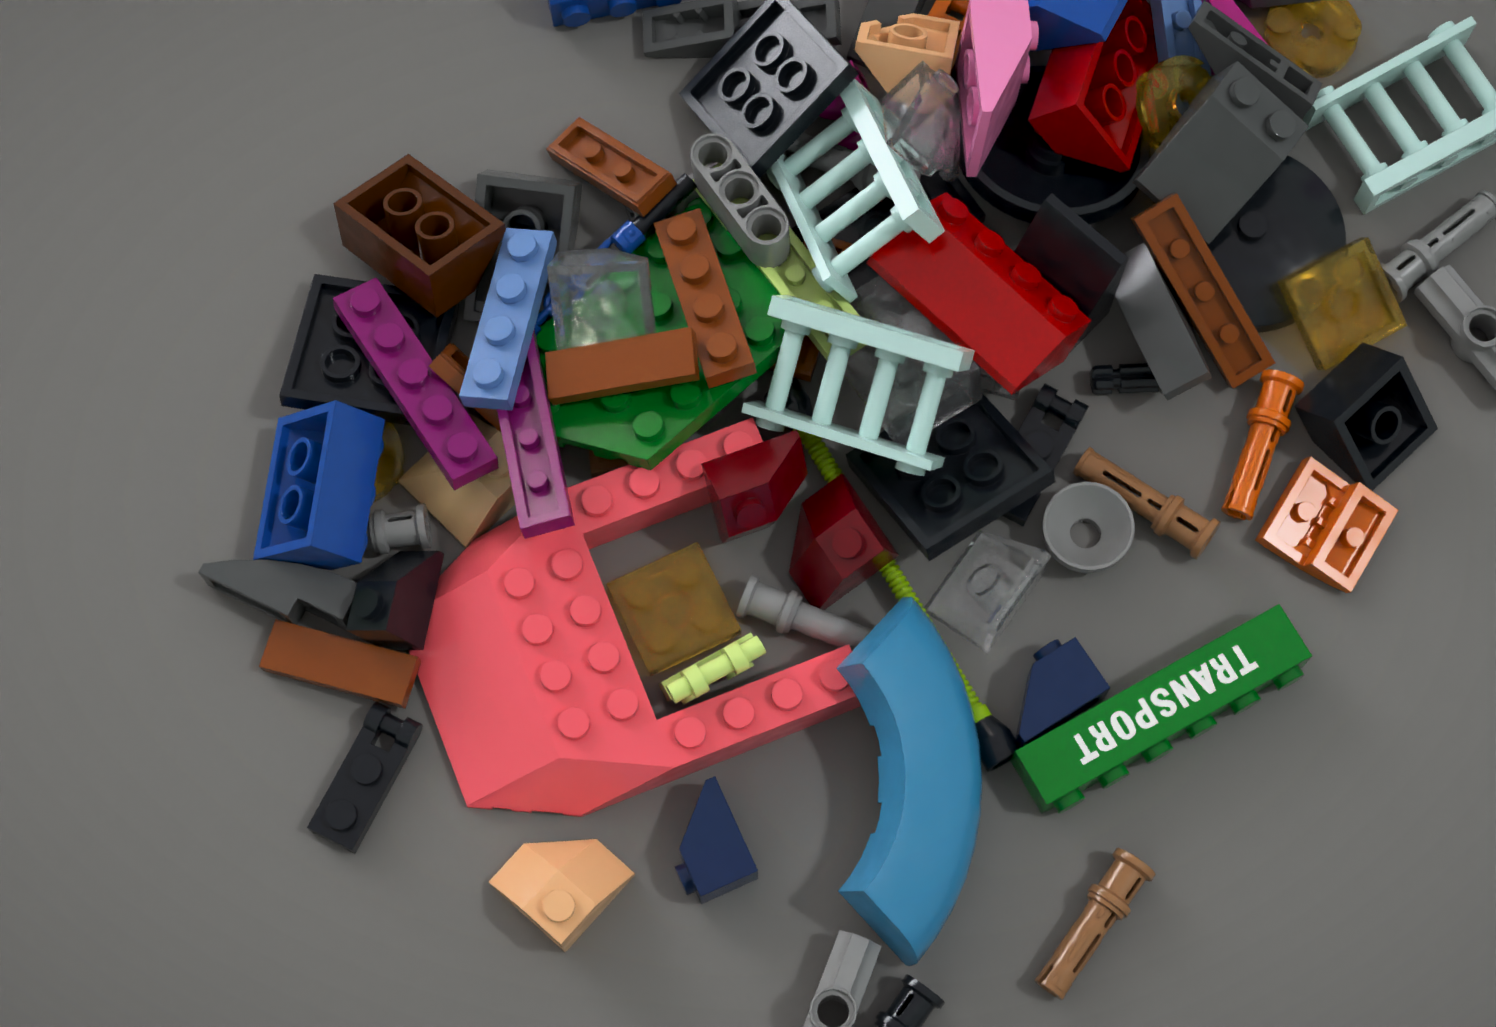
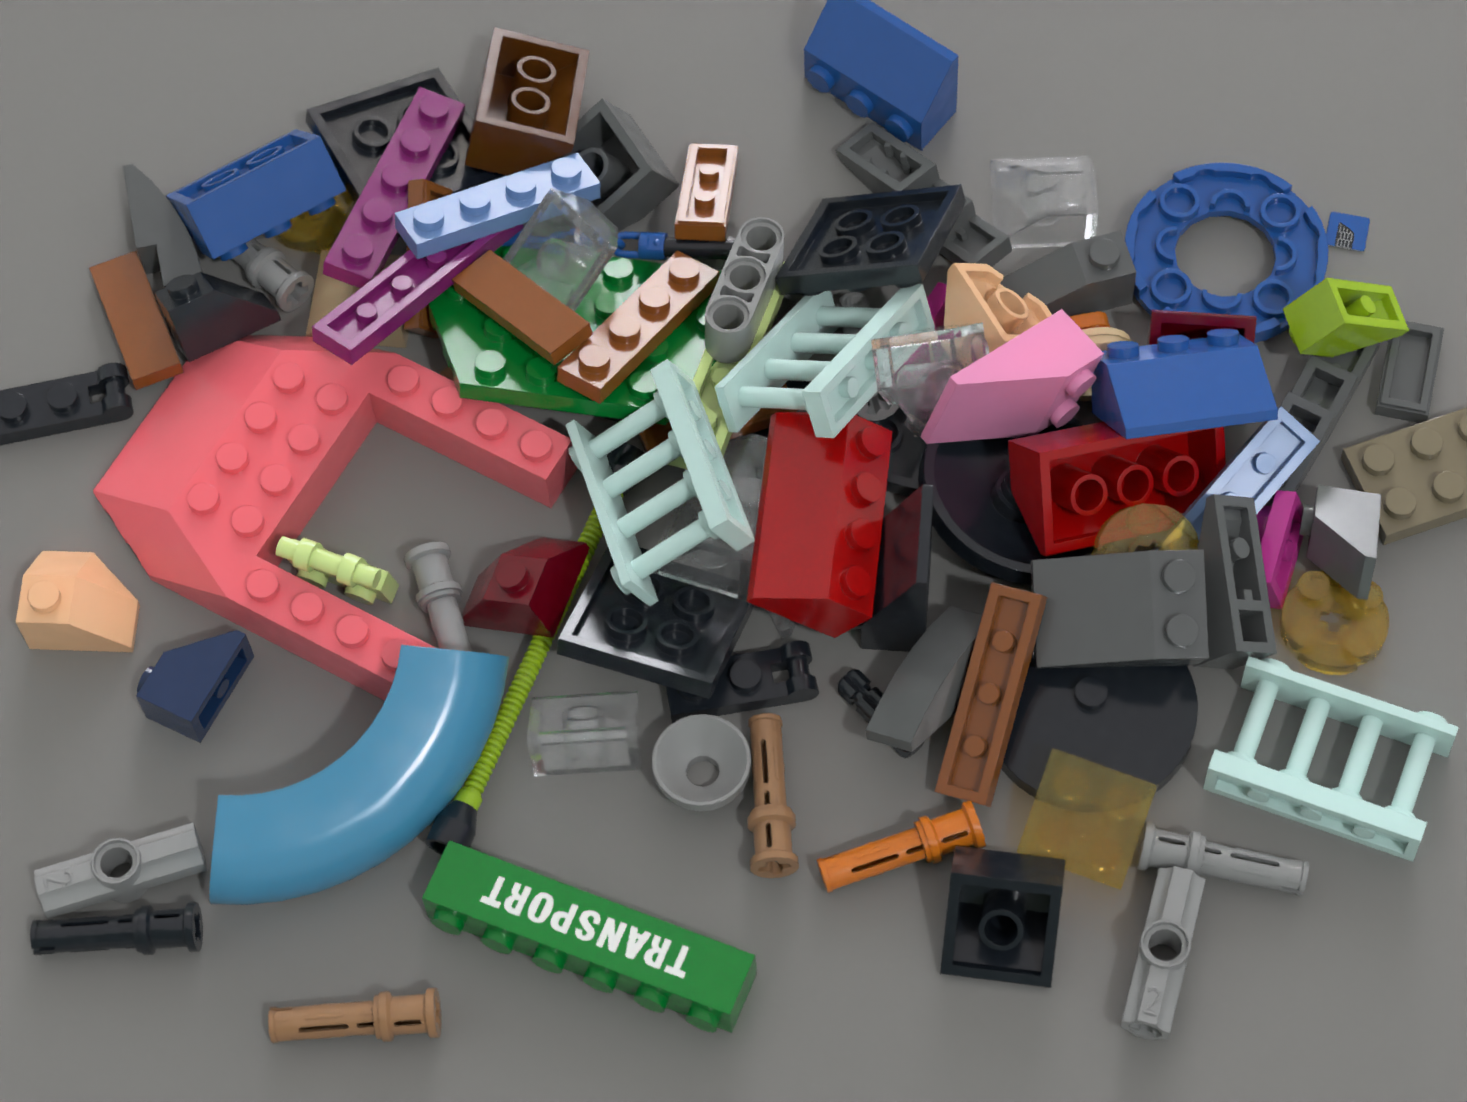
camera: 55 degrees right, 10 degrees down
clear yellow plate [607,542,741,677] -> none
dark red slope [701,430,808,544] -> none
dark blue slope [1015,637,1110,747] -> none
orange slope [1255,456,1399,593] -> none

